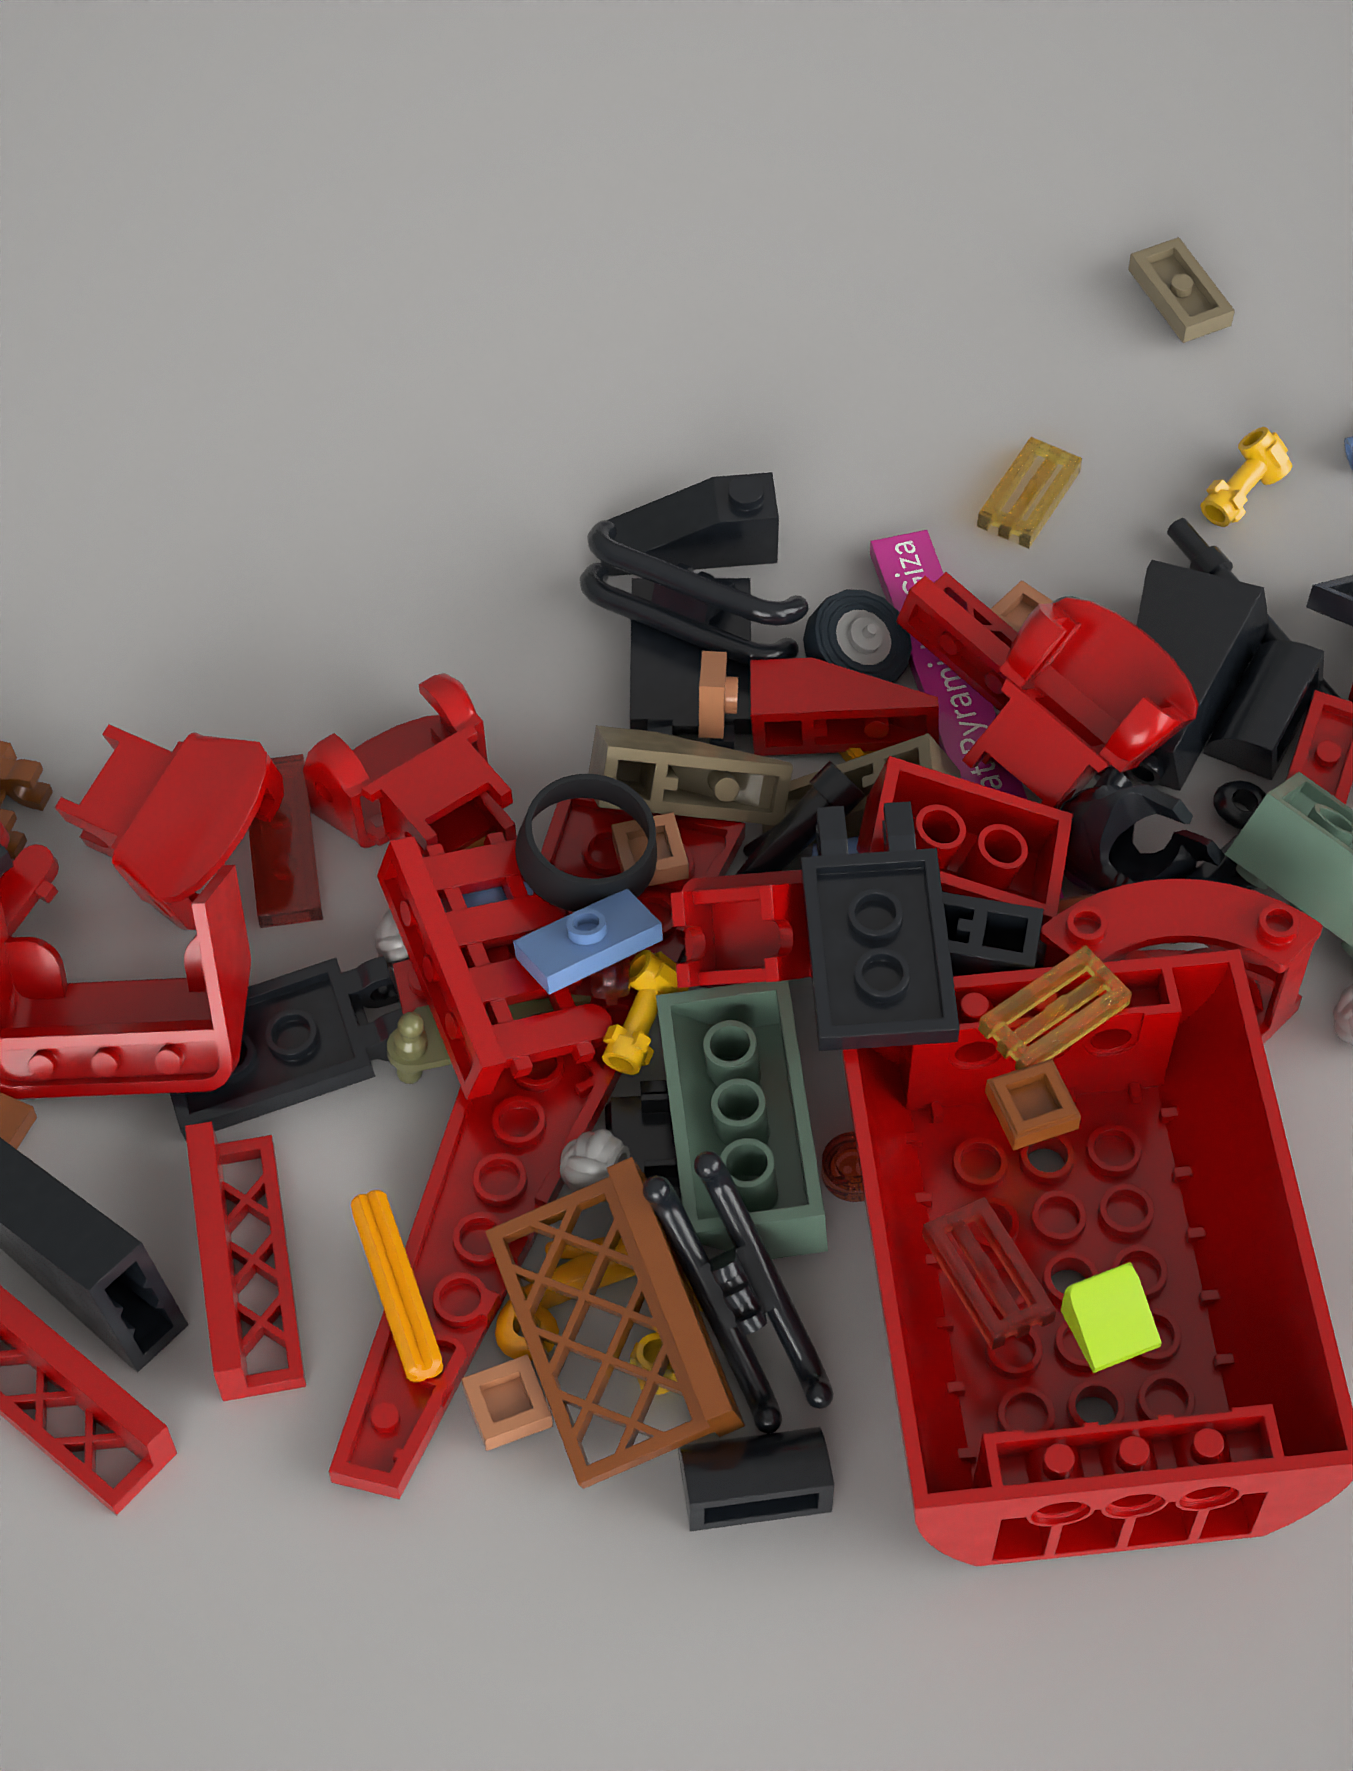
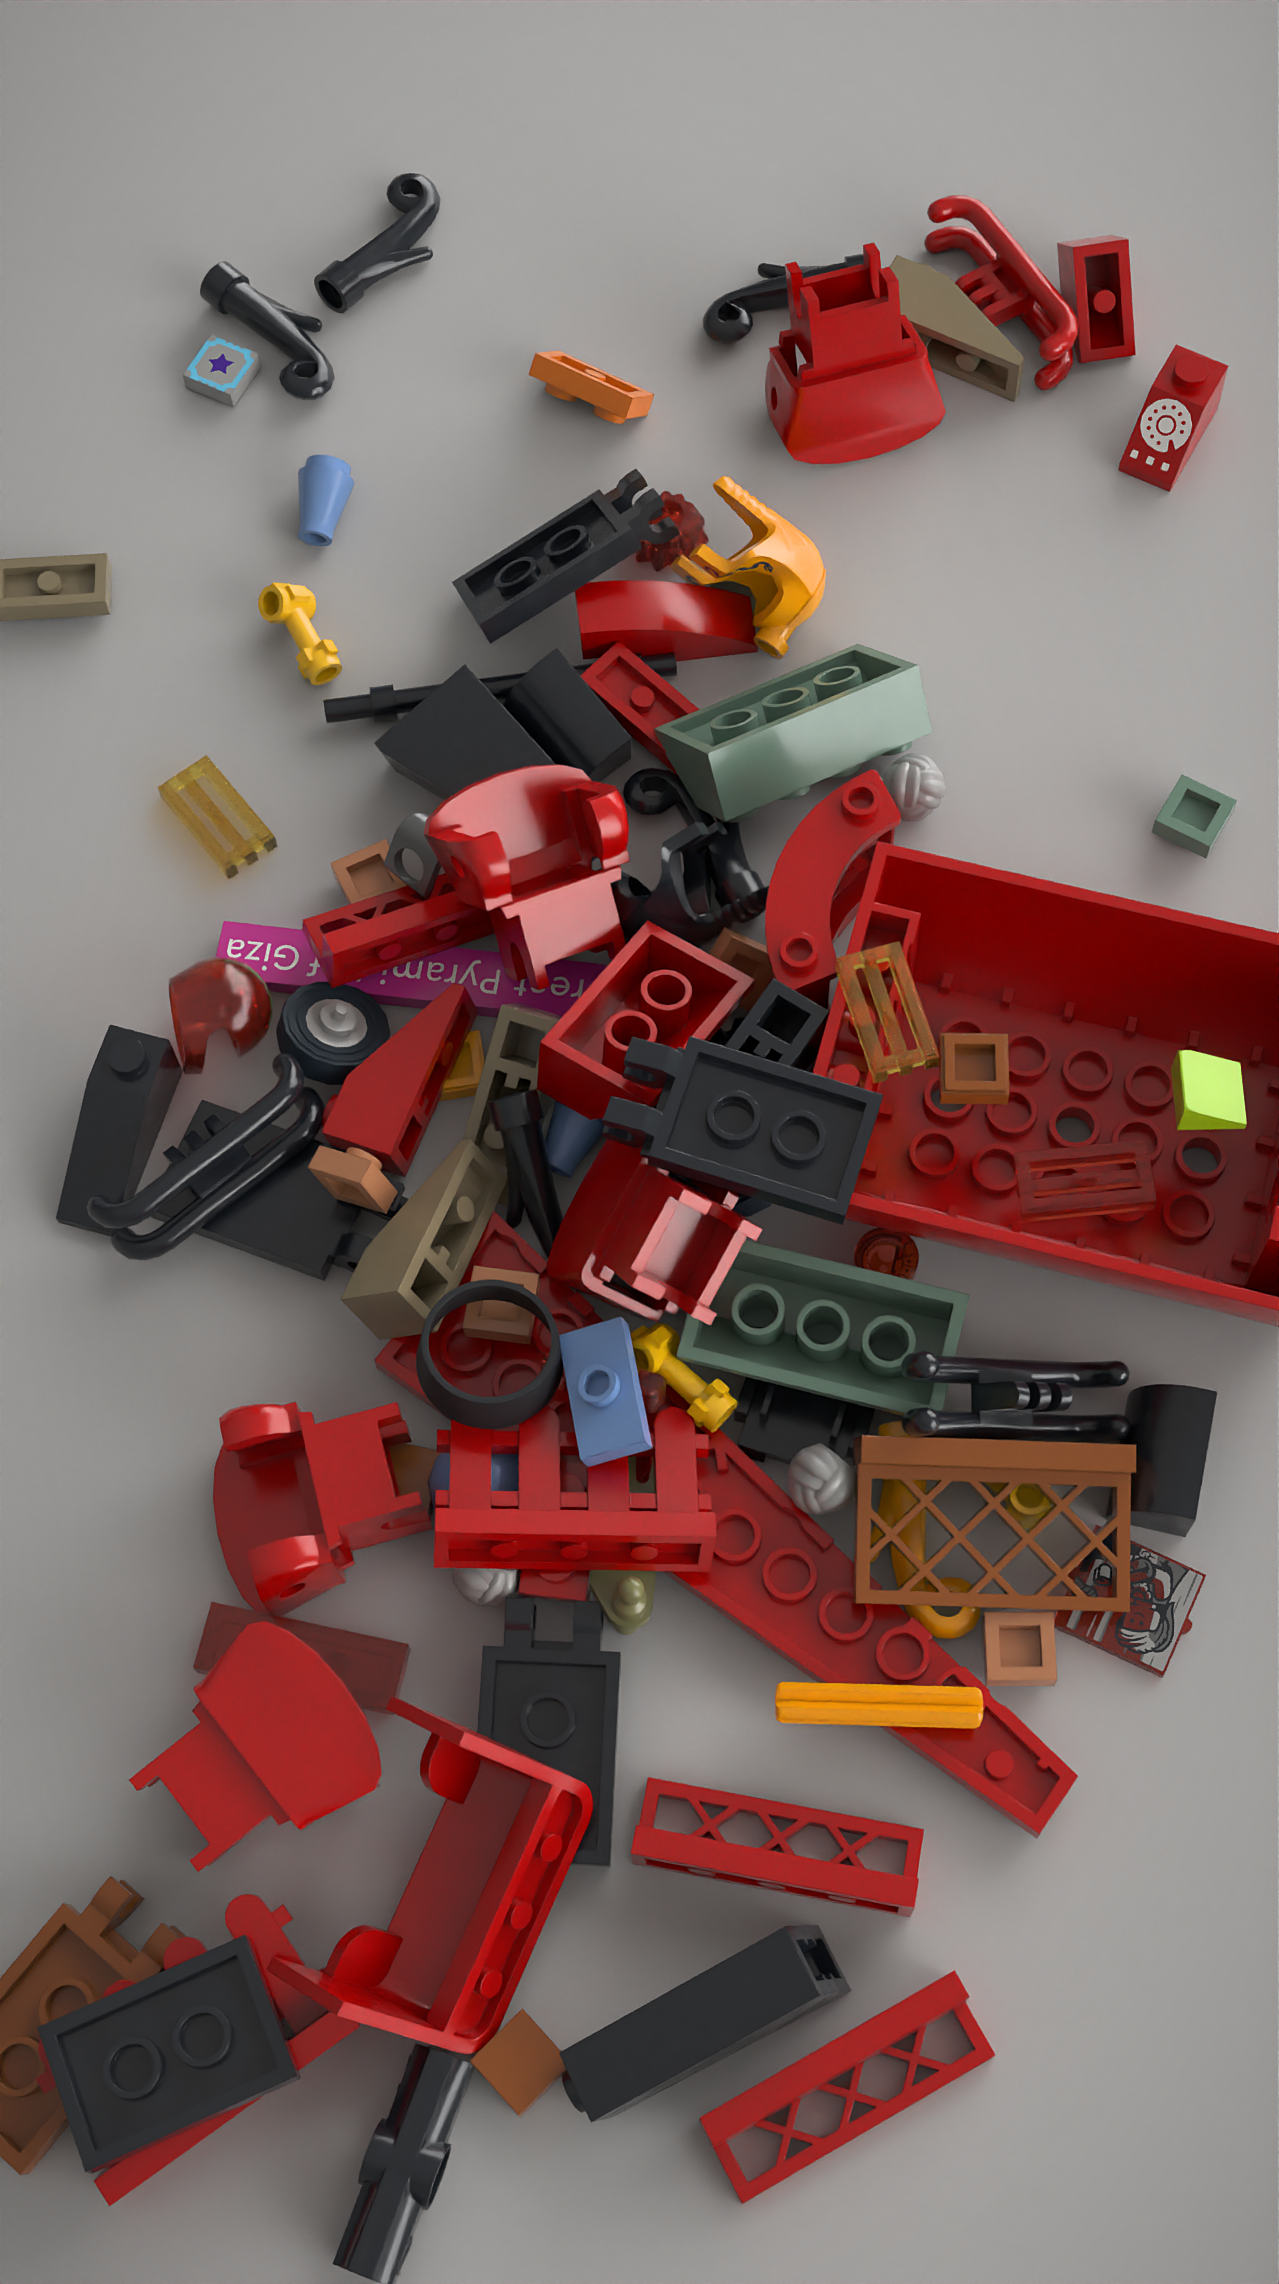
camera: 65 degrees left, 10 degrees up
none -> clear red helmet [168,957,273,1075]
none -> piece [1054,1525,1206,1678]

